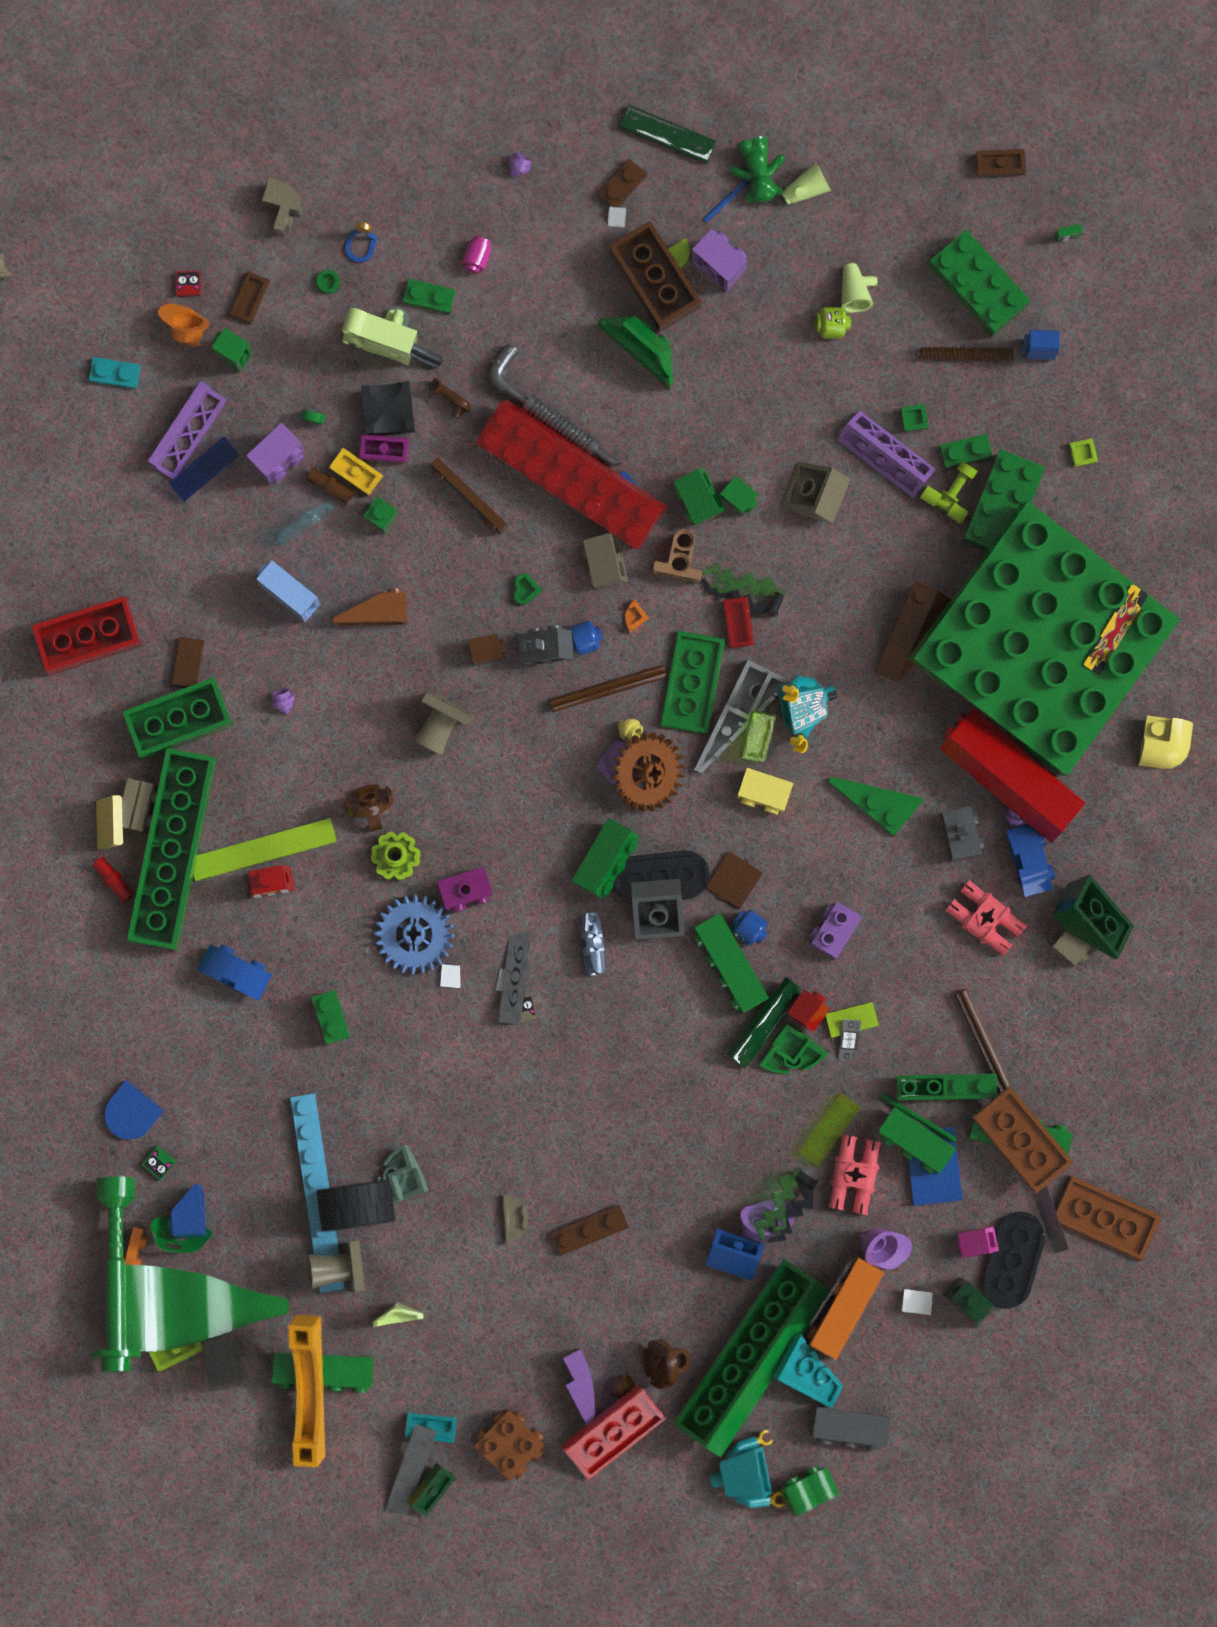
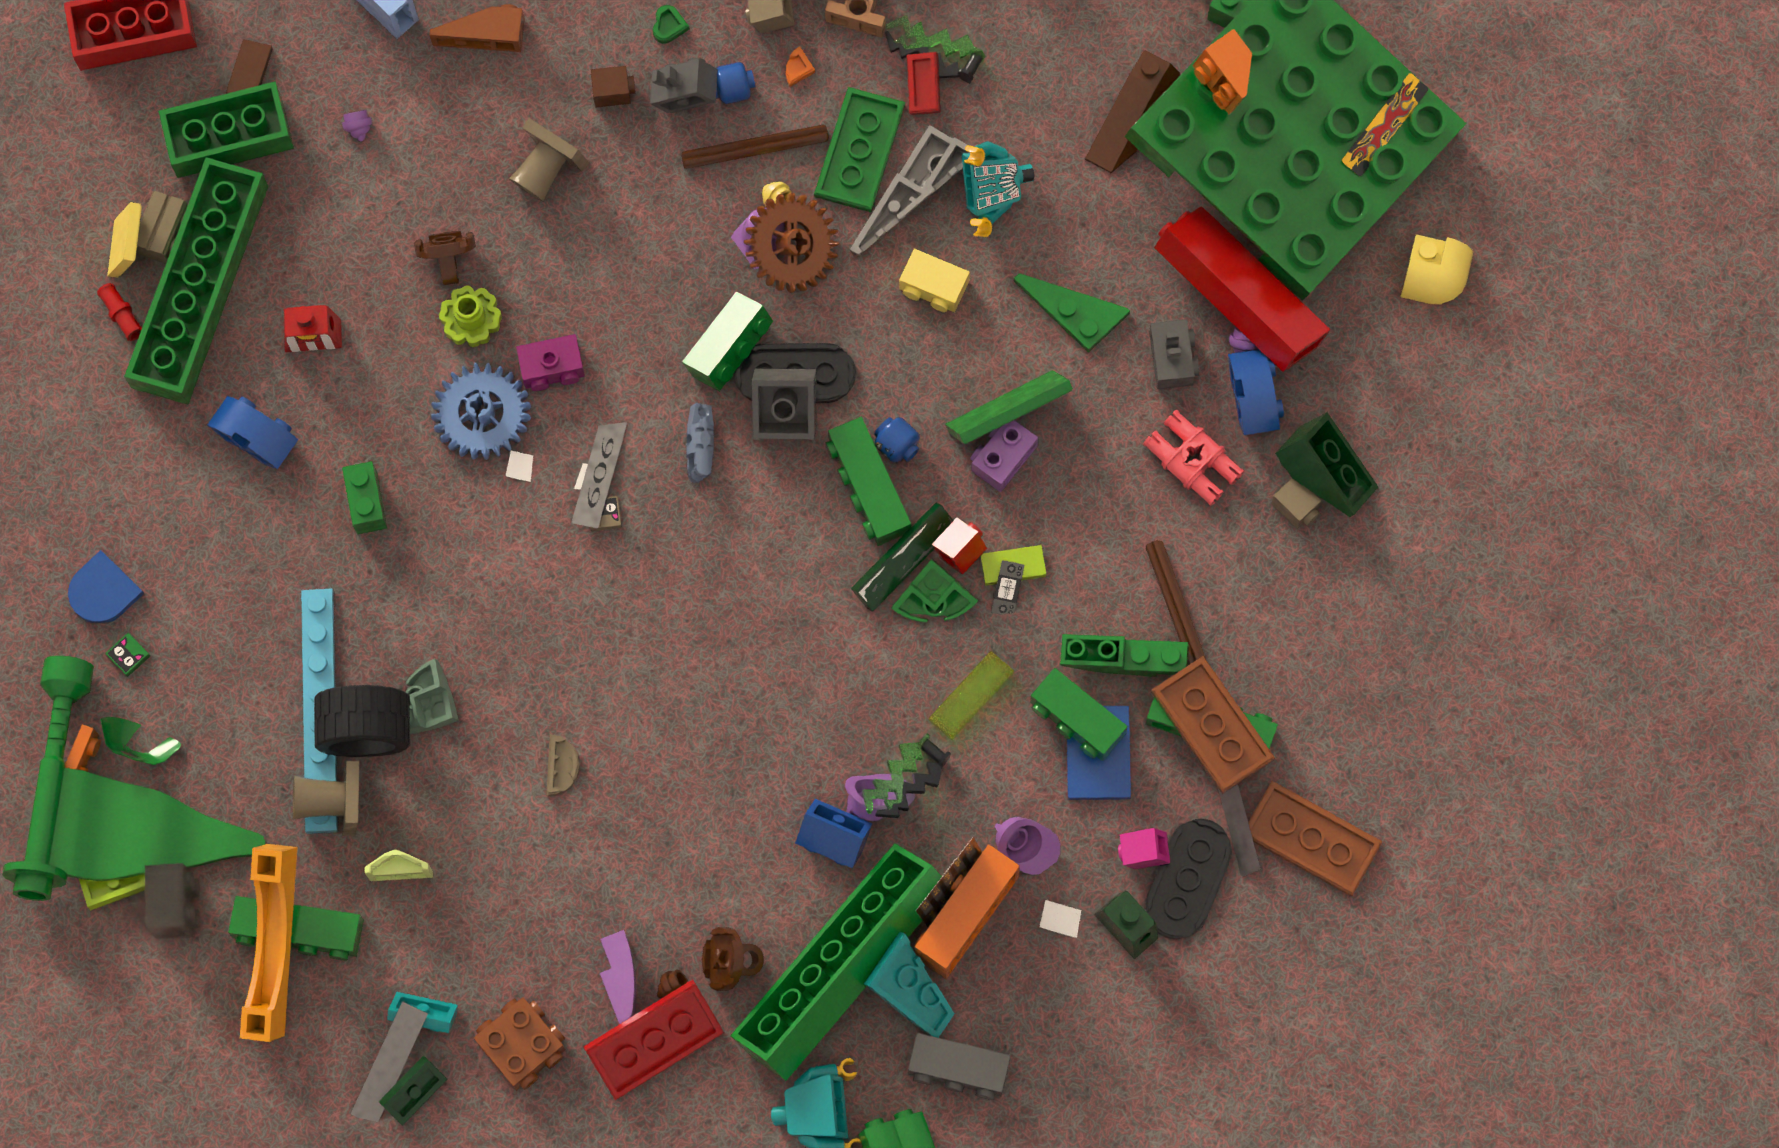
camera: 10 degrees right, 10 degrees down
blue slope [168,1184,207,1239] -> none
lime tile [194,818,337,881] -> none
reddish brown plate [551,1205,629,1256] -> none
reddish brown piece [706,852,763,909] -> none
clear neon green tile [740,710,776,762] -> none
coral pin [828,1135,881,1215] -> none
green axle [880,1093,957,1143] -> none
none -> green tile [945,370,1073,444]
none -> orange slope [1193,29,1252,114]

